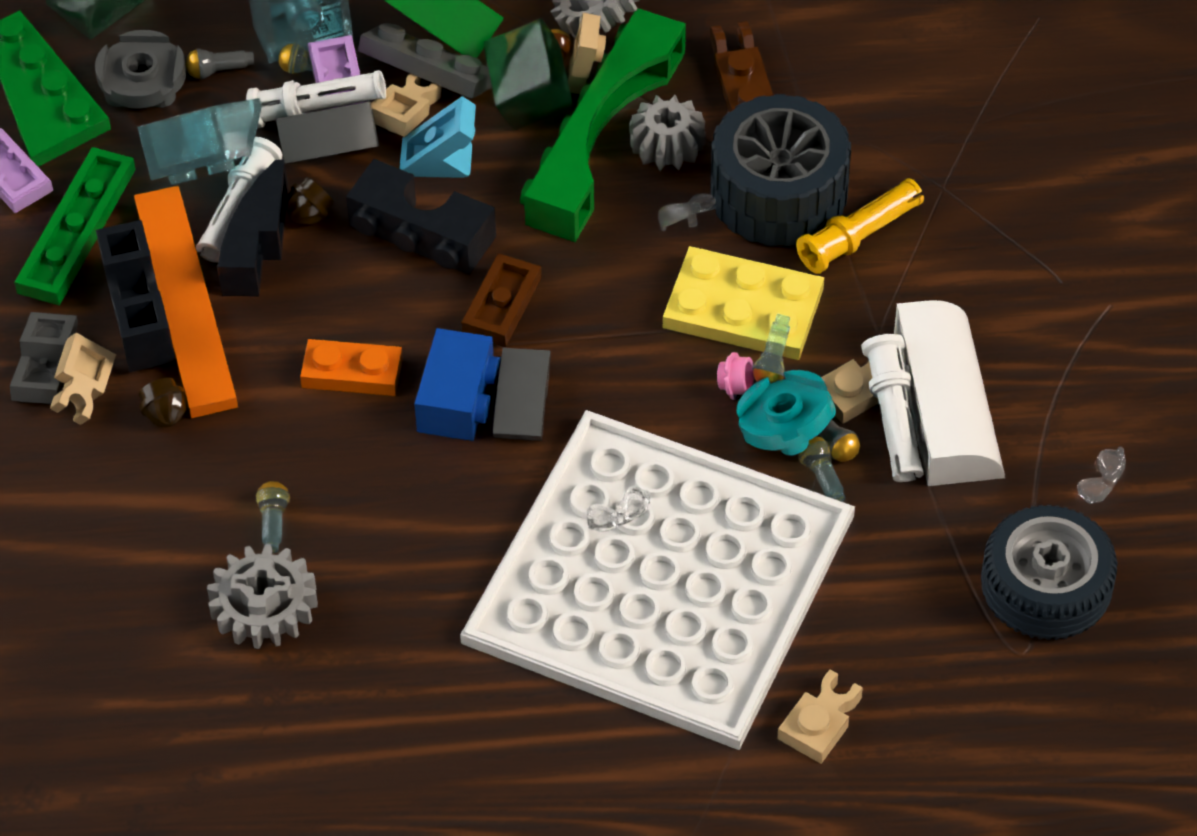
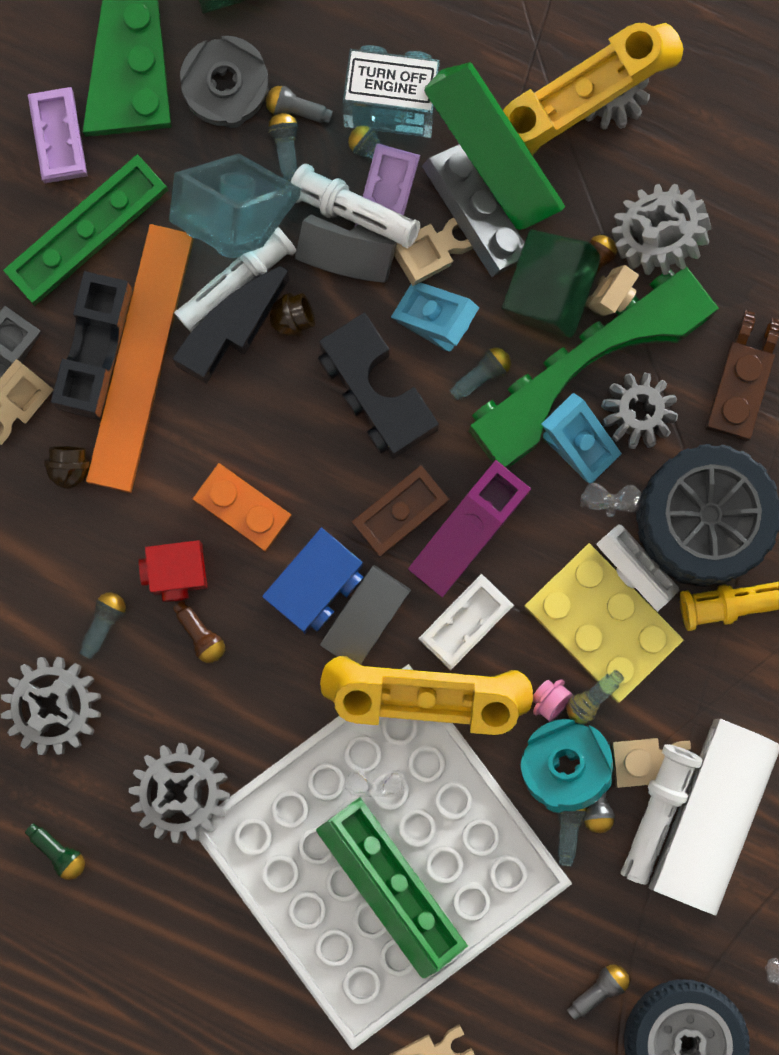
camera: 25 degrees right, 30 degrees up
none -> dark green piece [25,823,85,880]
none -> light grey gear [129,743,230,844]
none -> red brick [139,540,208,602]
none -> reddish brown piece [173,601,225,663]
none -> clear light blue piece [268,113,299,182]
none -> green slope [316,797,468,978]
none -> yellow plate [320,656,533,735]
none -> magenta slope [408,460,531,598]
none -> white plate [418,574,514,671]
none -> clear light blue piece [449,348,511,401]
none -> medium azure slope [541,393,622,485]
none -> flat silver piece [567,965,630,1021]
none -> white plate [596,524,679,612]

